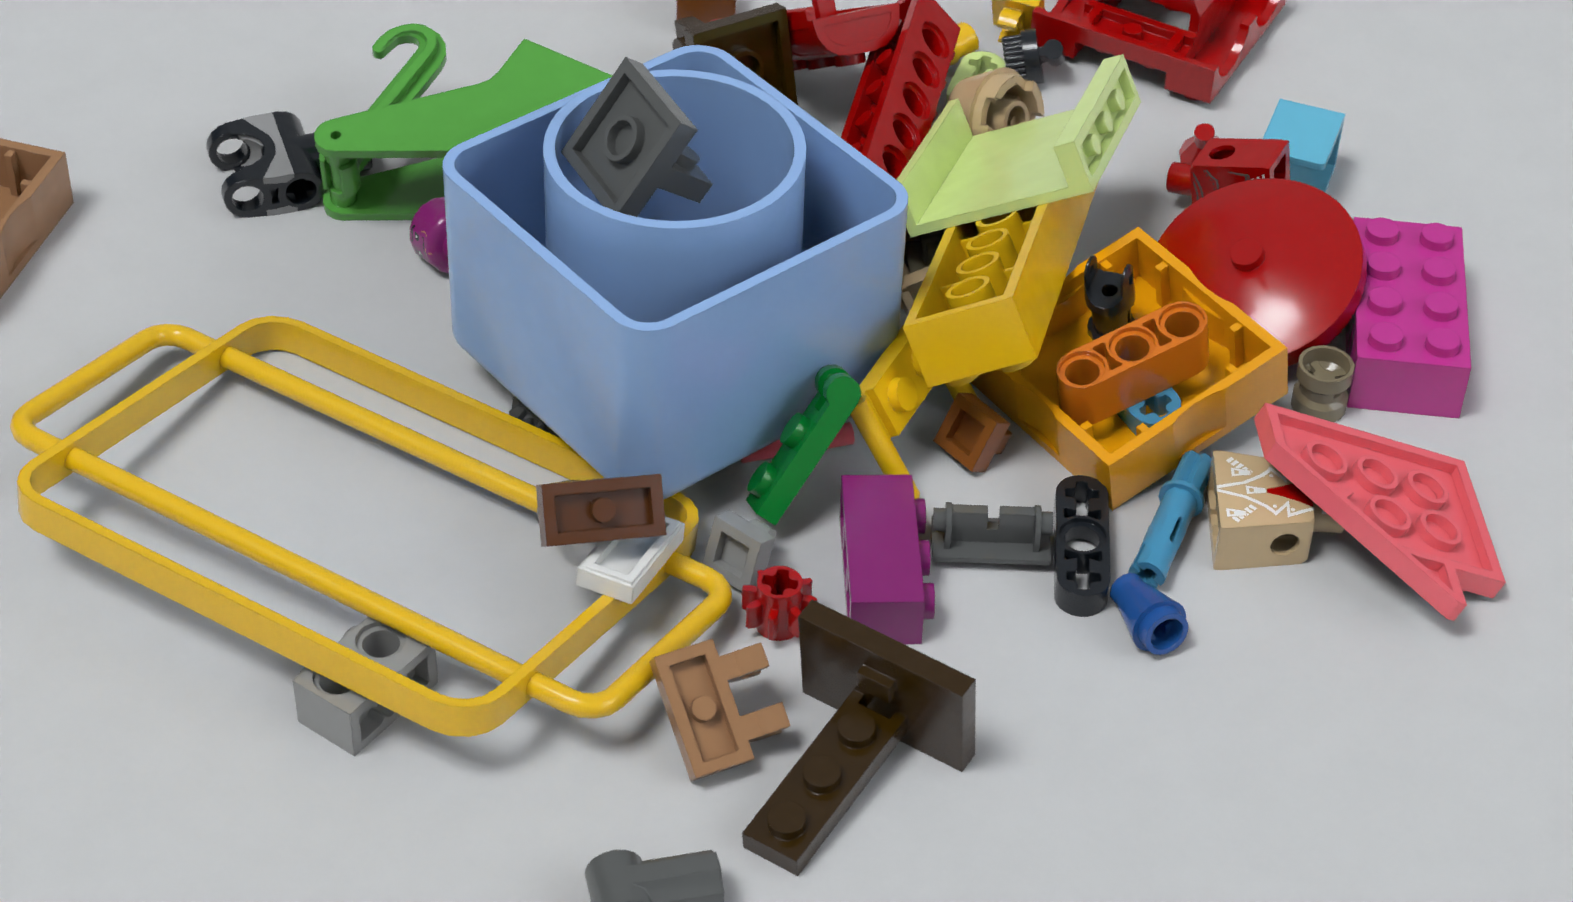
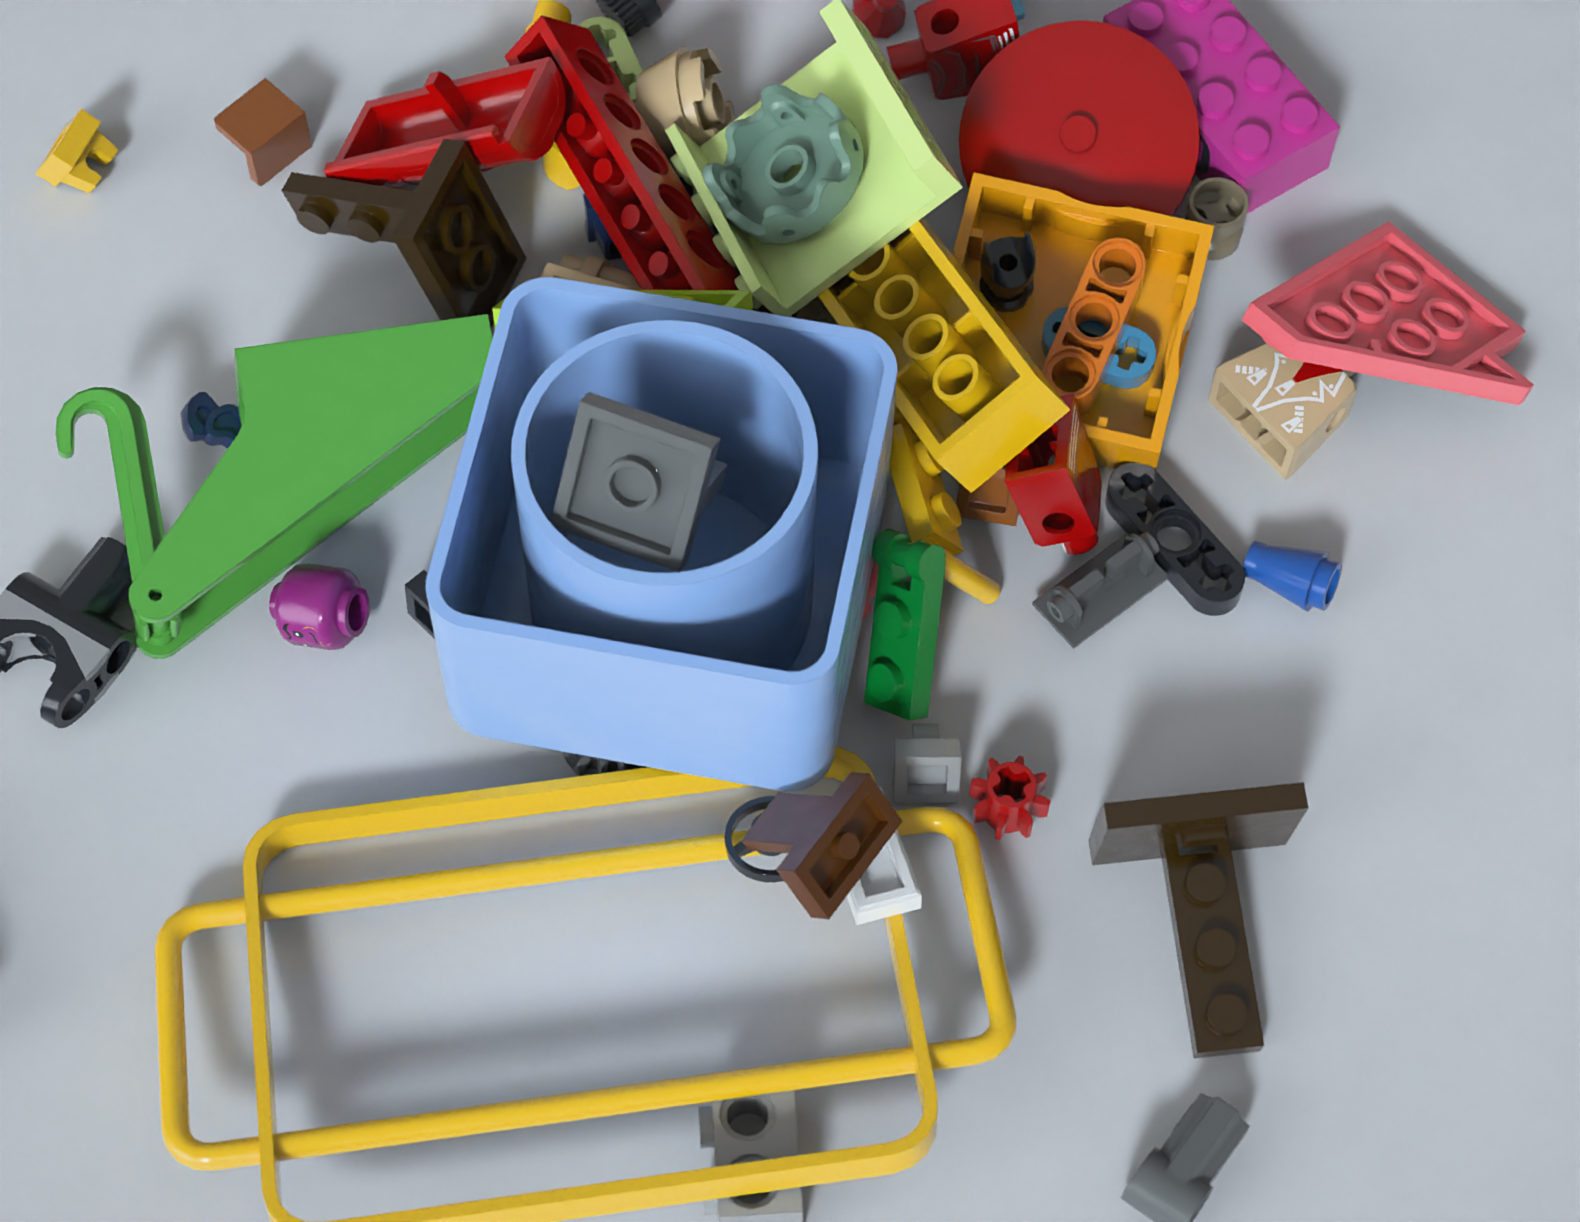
camera: 40 degrees left, 20 degrees up
medium nougat plate [649,639,791,782] -> none
magenta brick [839,475,935,644] -> none
dark azure axle [1128,450,1212,589] -> none
none -> sand green plate [702,84,864,245]
none -> red torso [1004,393,1102,555]

